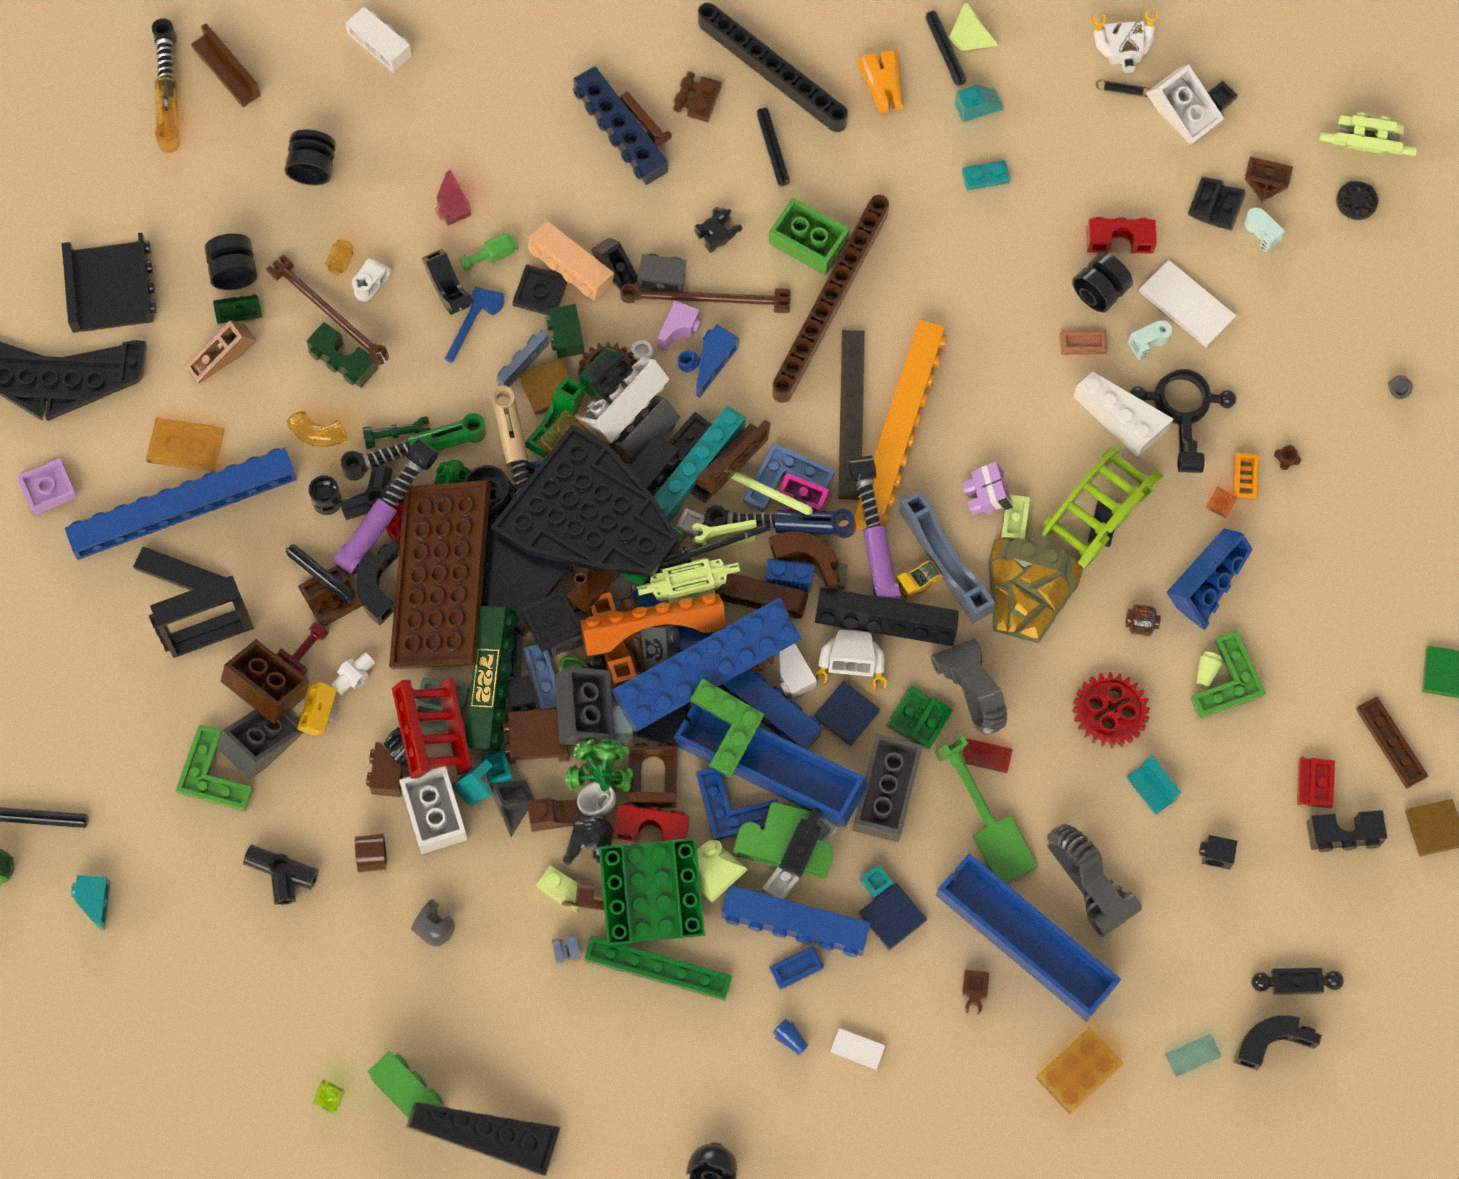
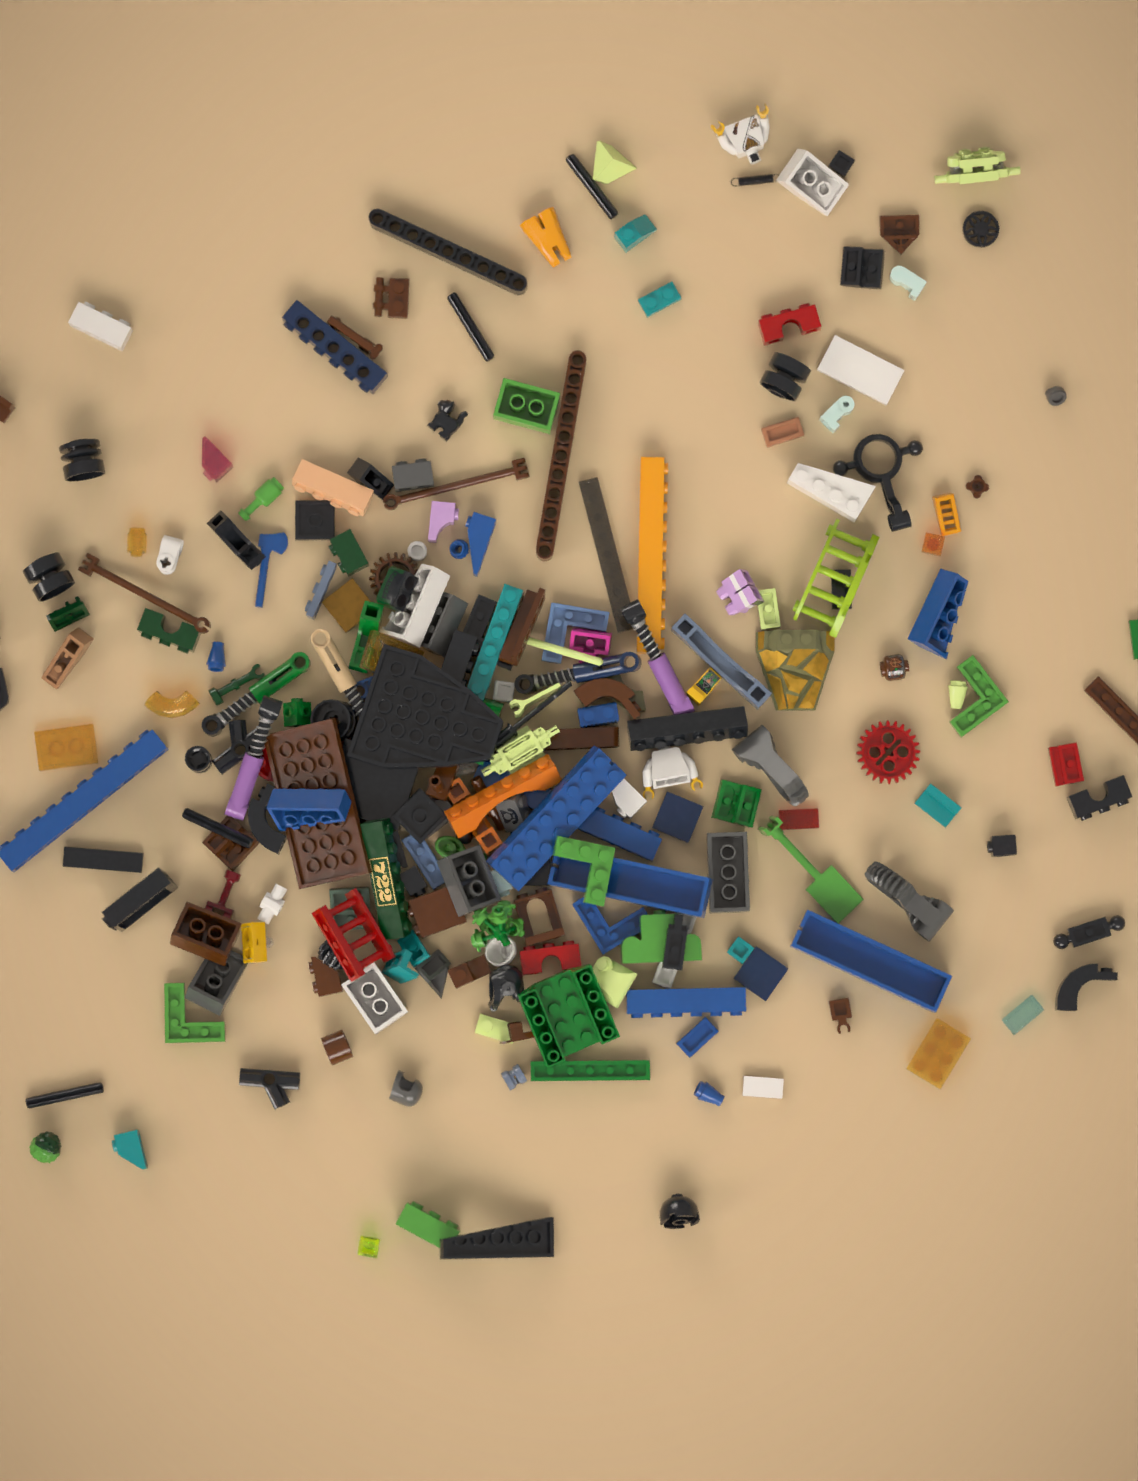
camera: 15 degrees left, 15 degrees up
none -> blue cone [206,642,226,672]
none -> blue wedge [266,788,351,832]

